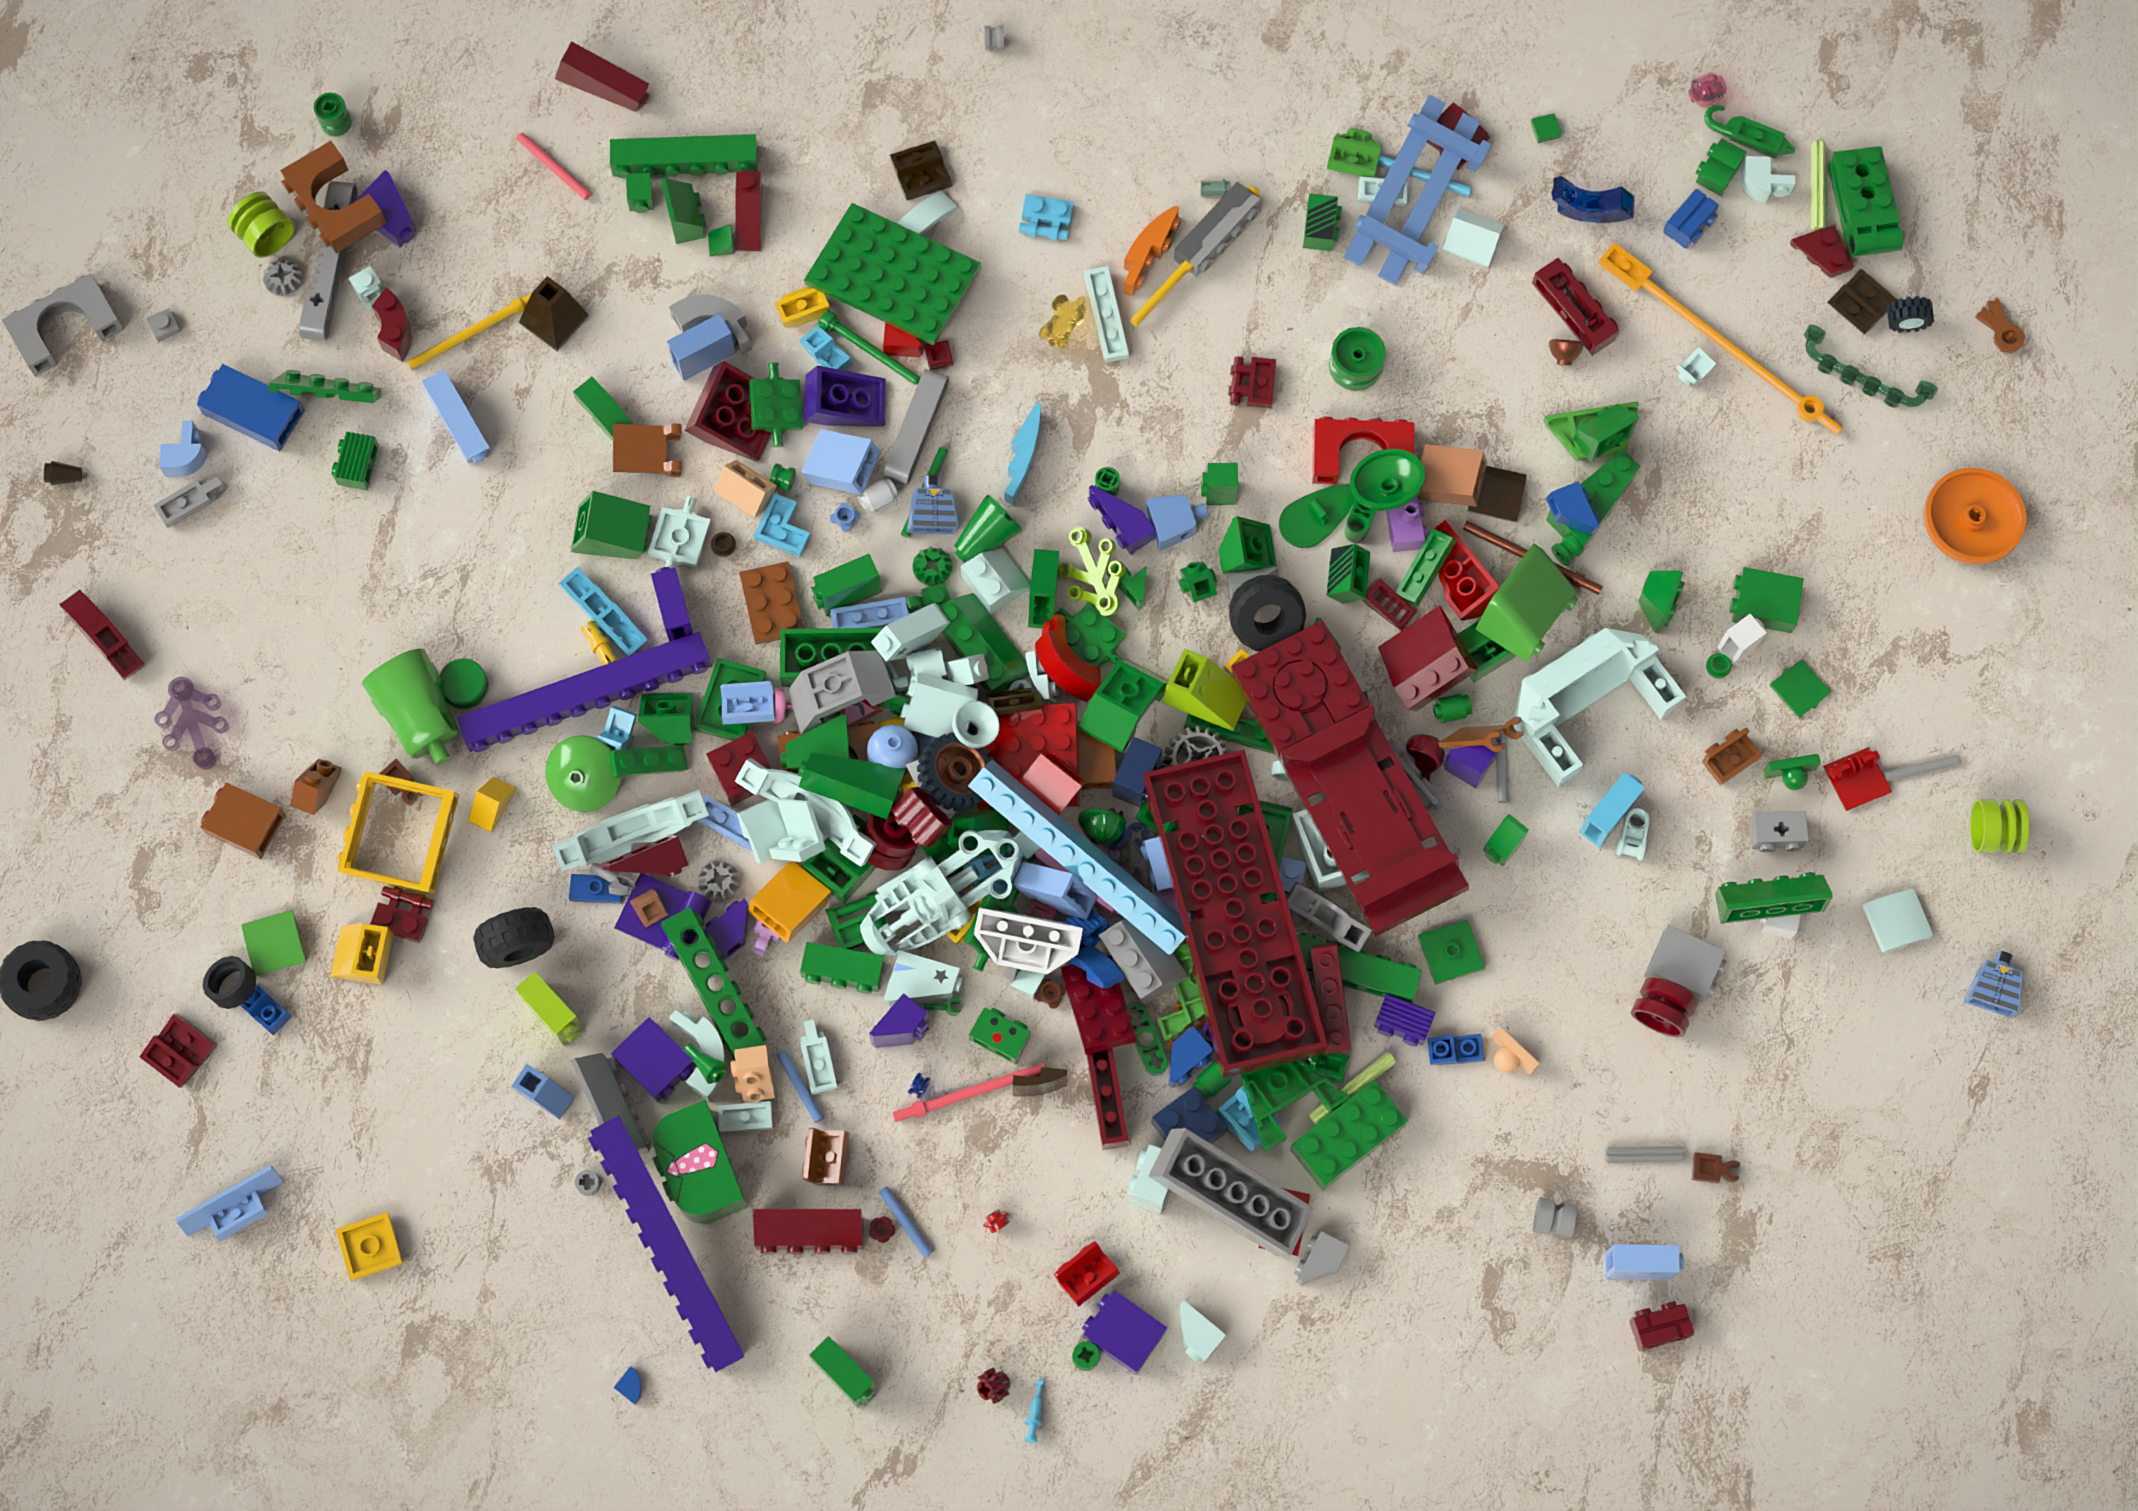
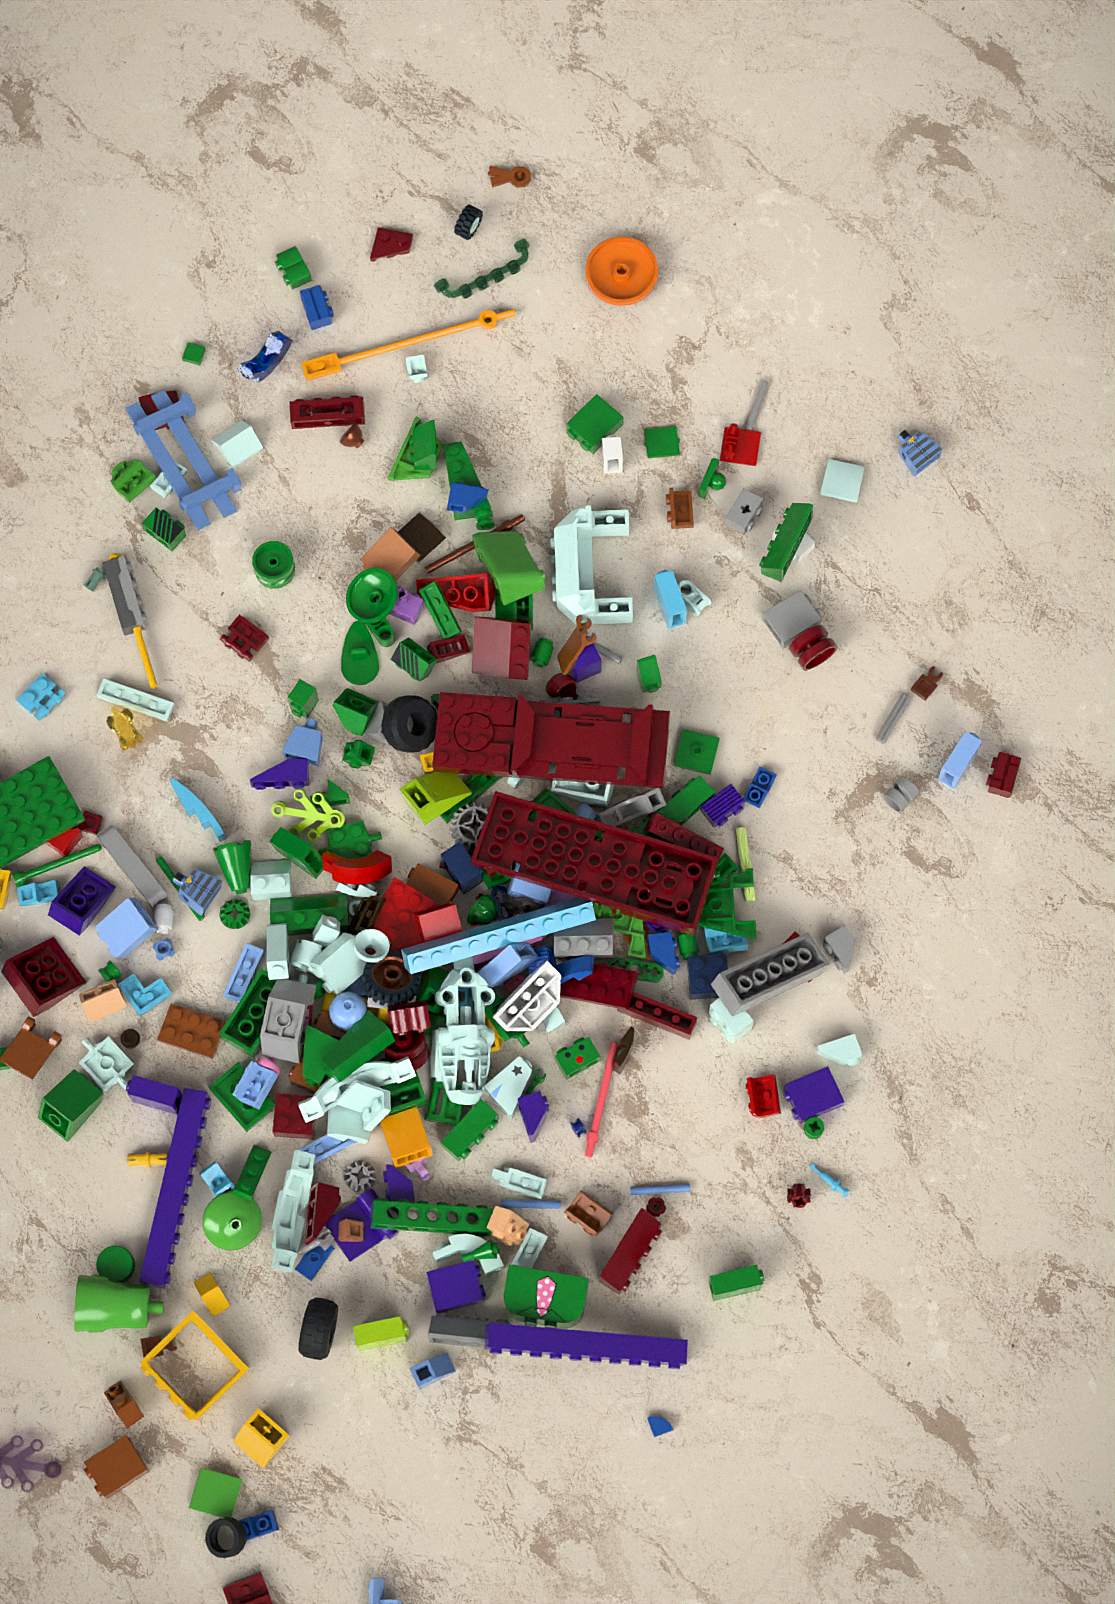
camera: 55 degrees left, 0 degrees up
yellow plate [335,1212,404,1282] -> none
dark red plate [370,886,434,943] -> none
medium azure slope [559,567,648,656] -> none
light grey bush [575,1170,600,1196] -> none
green slope [638,692,693,745] -> none
green plate [749,362,803,447] -> none
green brick [811,554,882,616] -> none
green plate [906,583,951,614] -> none
red plate [983,1209,1010,1233] -> none
copper plate [1035,978,1066,1009] -> none
green slope [1078,659,1169,753] -> none
green wheel [1095,467,1120,496] -> none
orange slope [1124,206,1182,297] -> none
green brick [1289,1080,1408,1191] -> none
red arch [1312,416,1414,484] -> none
medium azure bar [1378,155,1472,197] -> none
light nougat tile [1491,1027,1539,1076] -> none
green slope [1638,570,1685,634] -> none
clear pink head [1688,72,1727,108] -> none
green plate [1704,105,1795,158] -> none
green plate [1706,653,1732,679] -> none
light aqua brick [1741,156,1795,203] -> none
yellowish green axle [1811,141,1826,231] -> none
green hinge [1827,146,1904,257] -> none
dark brown slope [1827,269,1898,335] -> none
lime wheel [1970,799,2029,853] -> none

